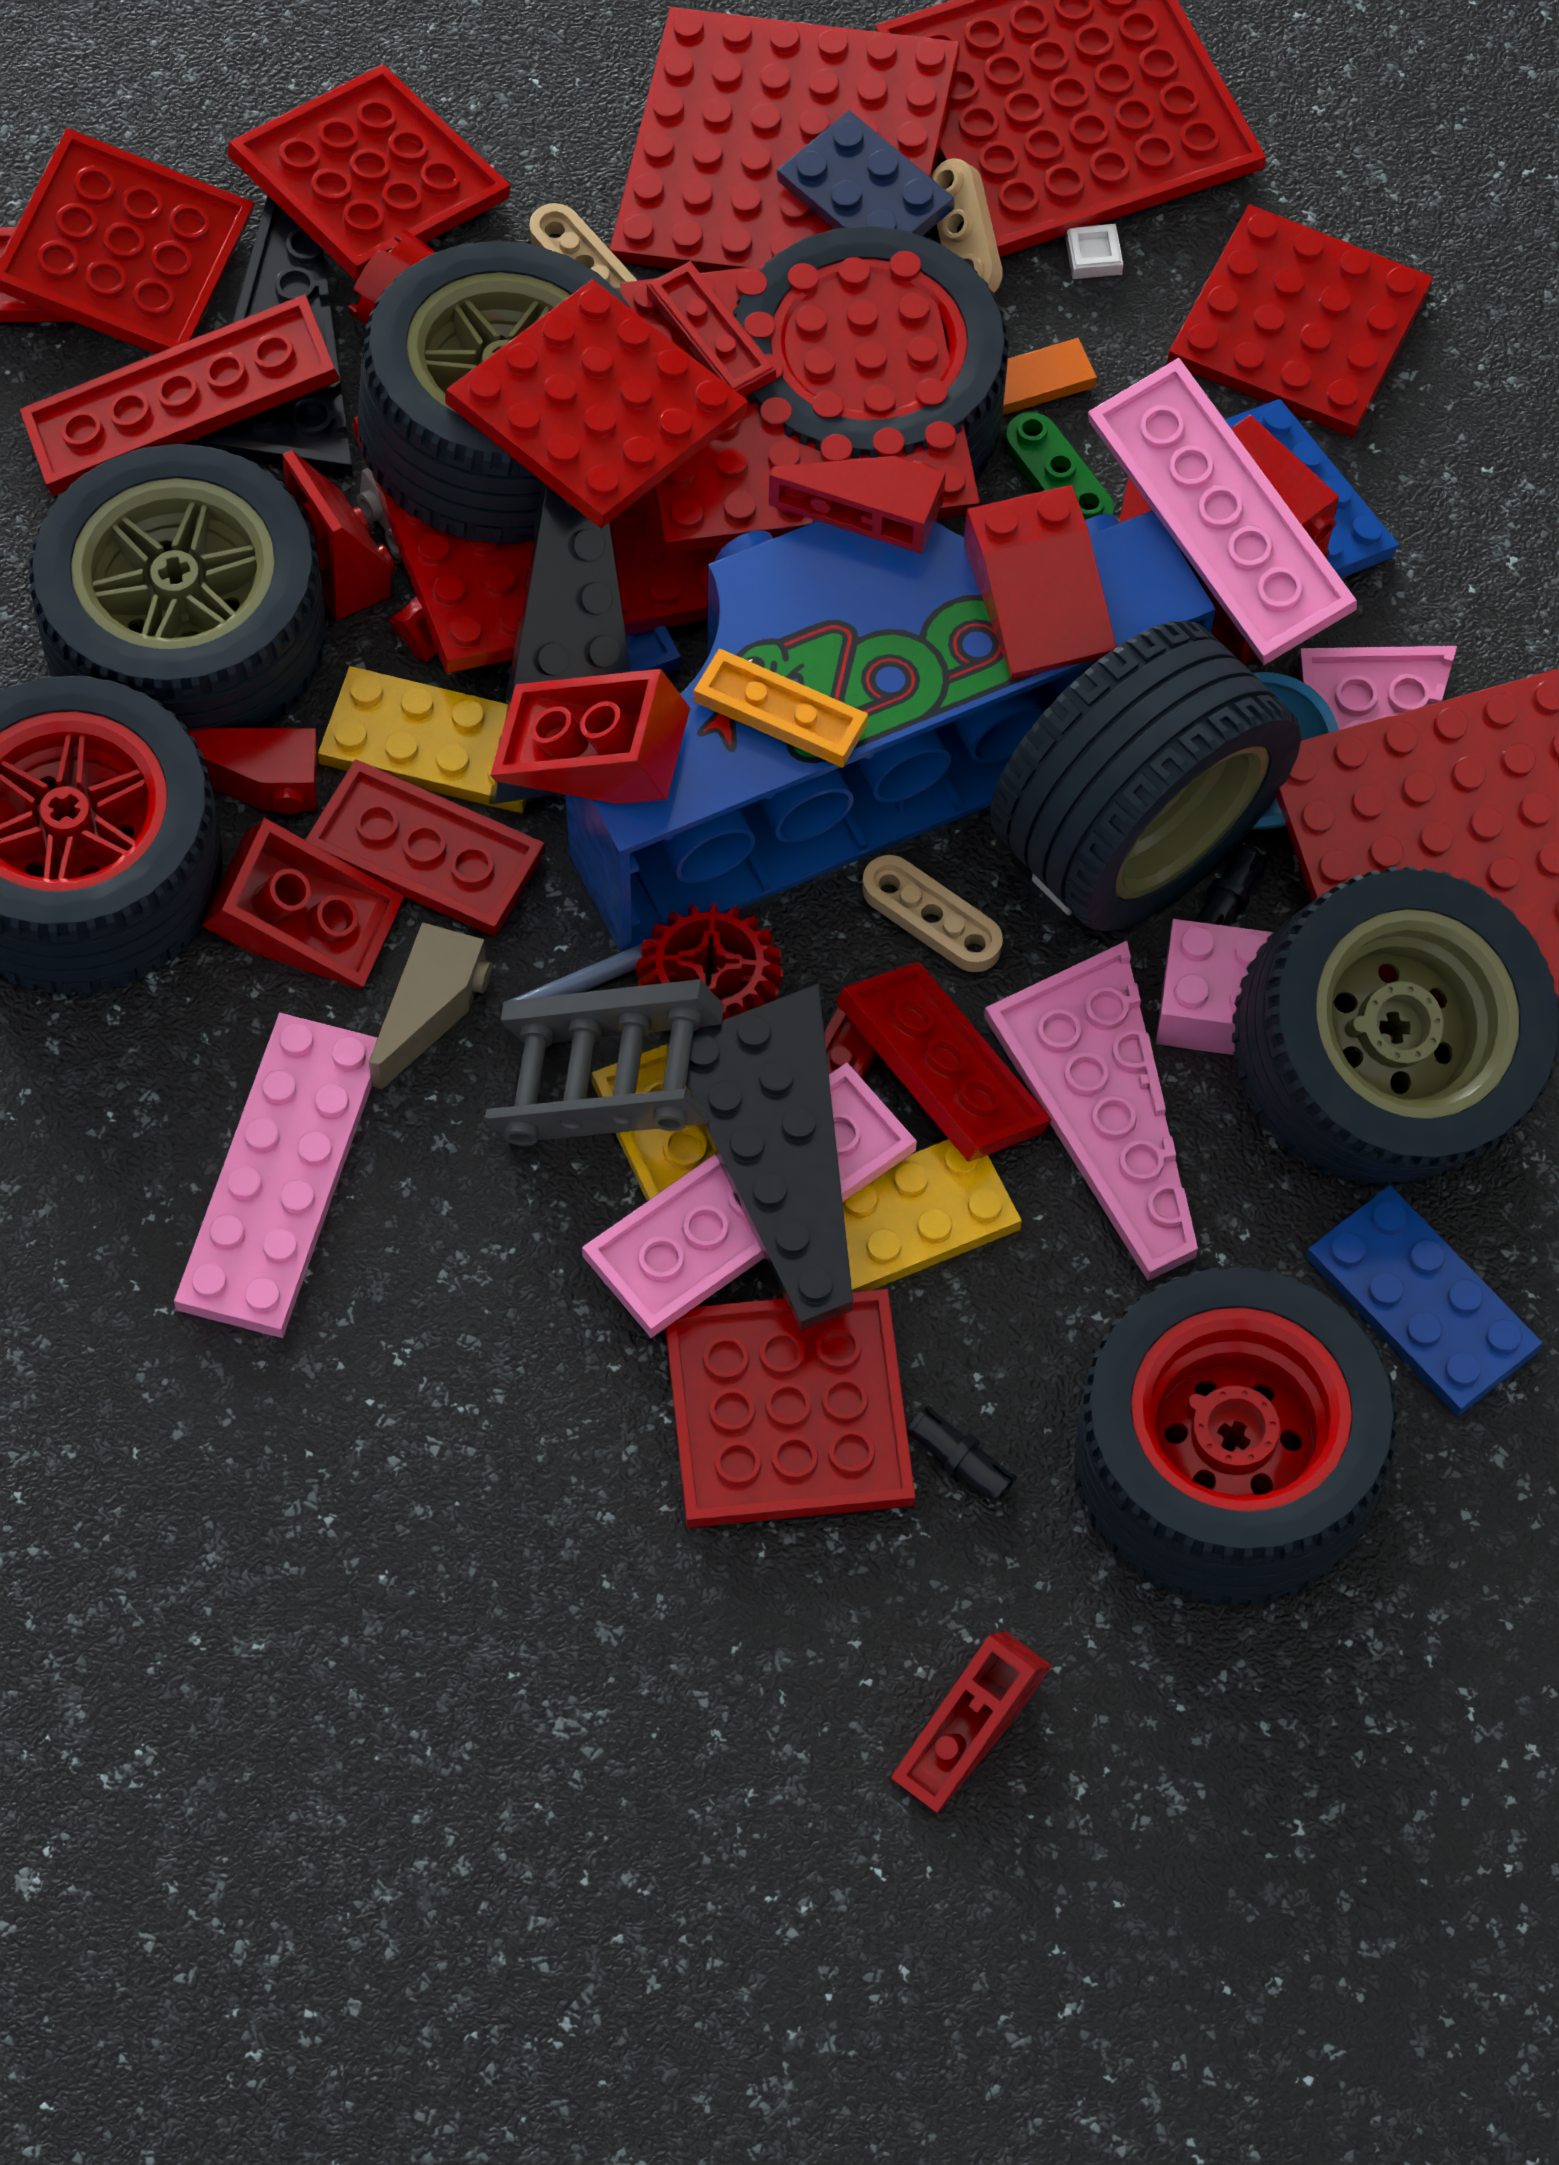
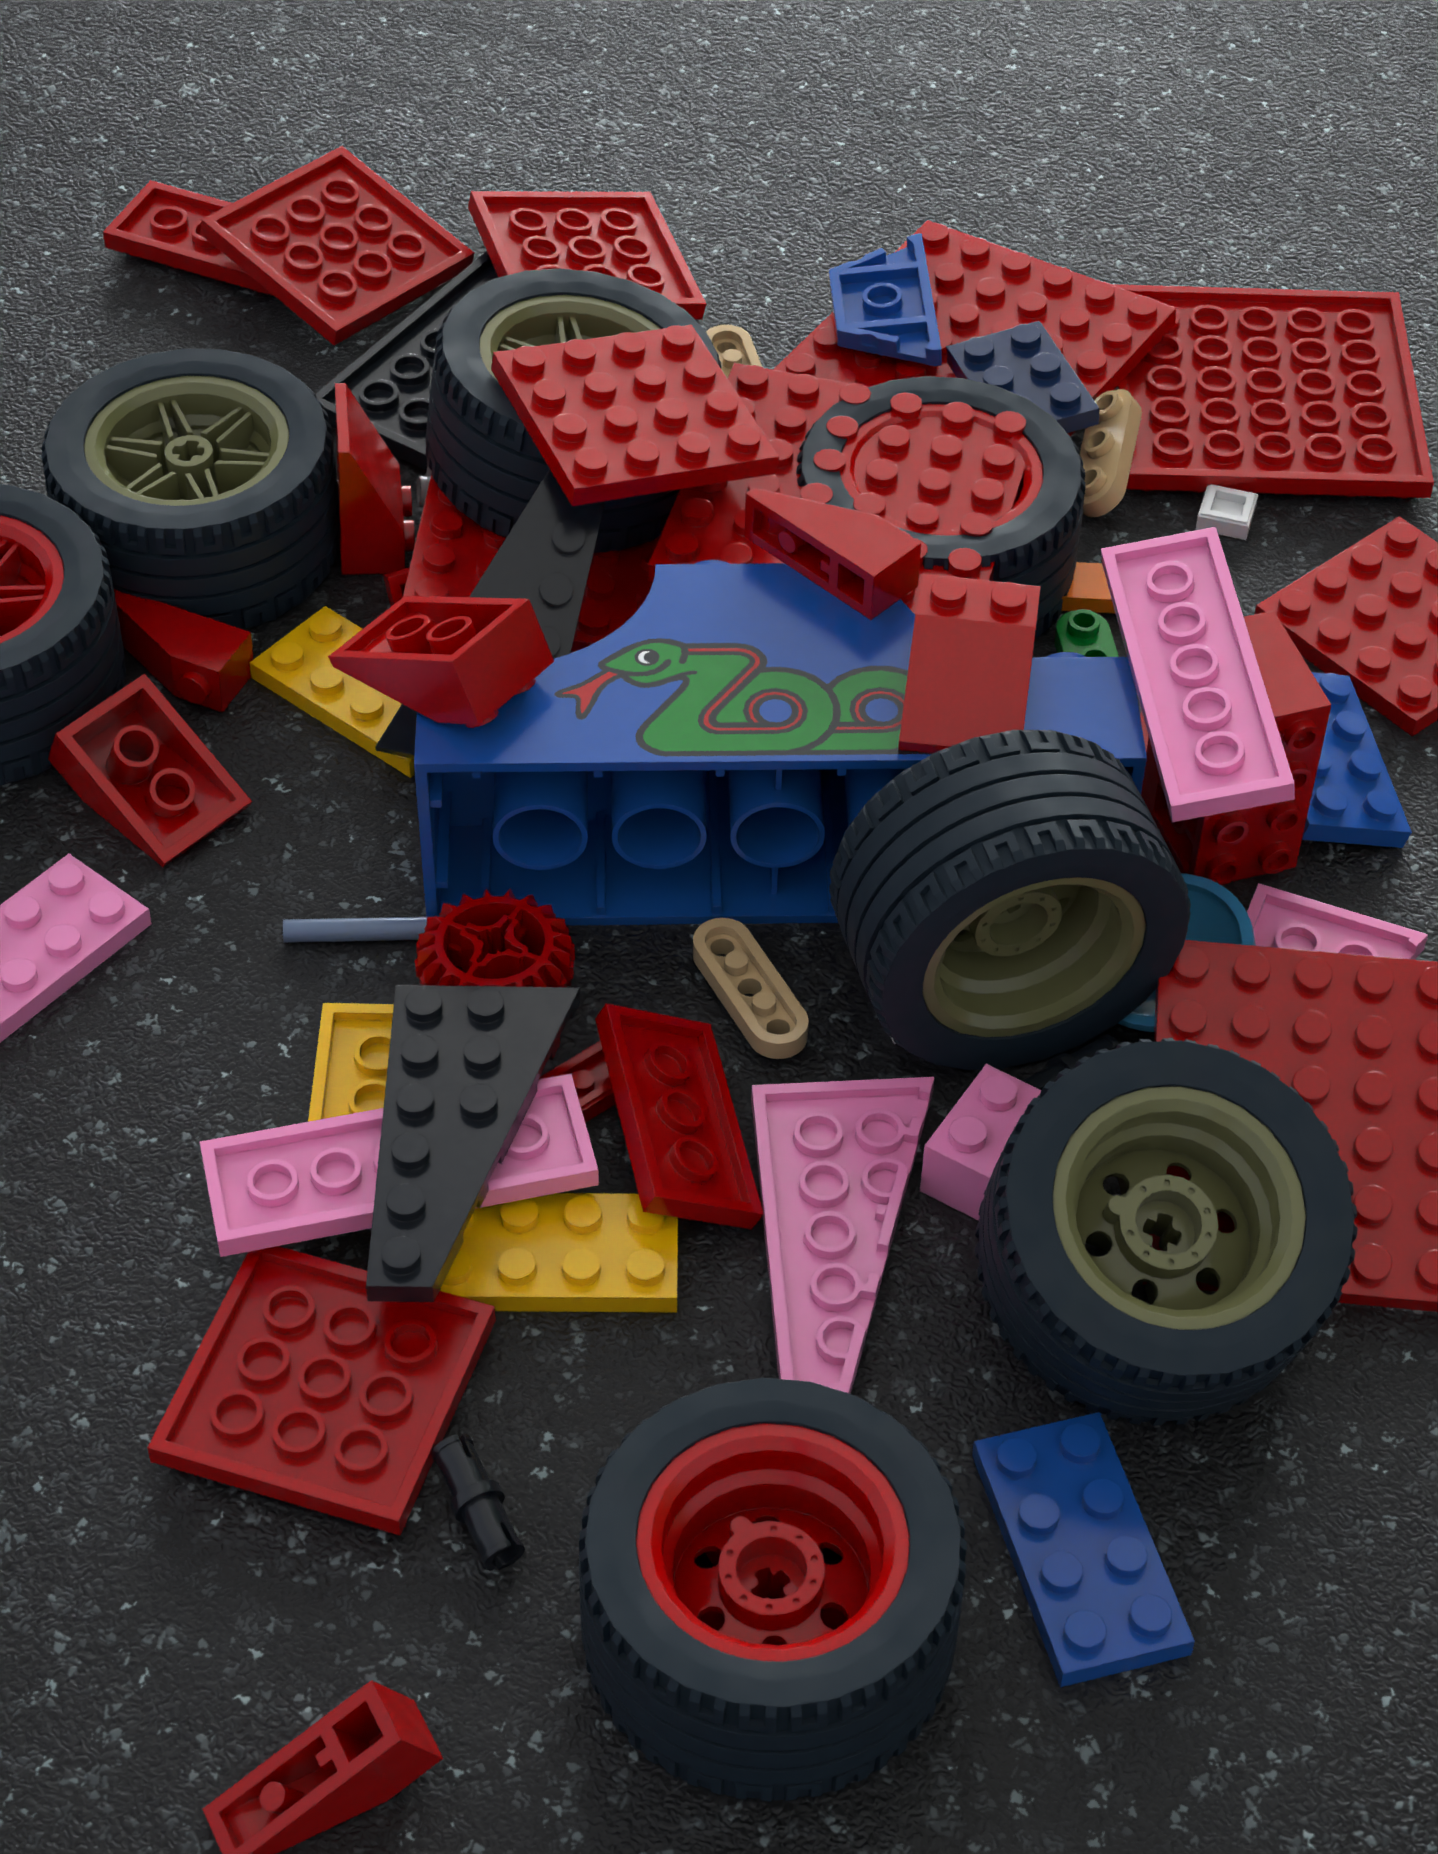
camera: 25 degrees right, 15 degrees down
red plate [20,294,340,496] -> none
red plate [305,759,545,937] -> none
dark tan slope [369,922,492,1089] -> none
dark grey fence [485,979,724,1146] -> none
red tile [647,261,776,397] -> none
light orange plate [694,648,868,768] -> none
none -> blue wing [829,233,942,366]

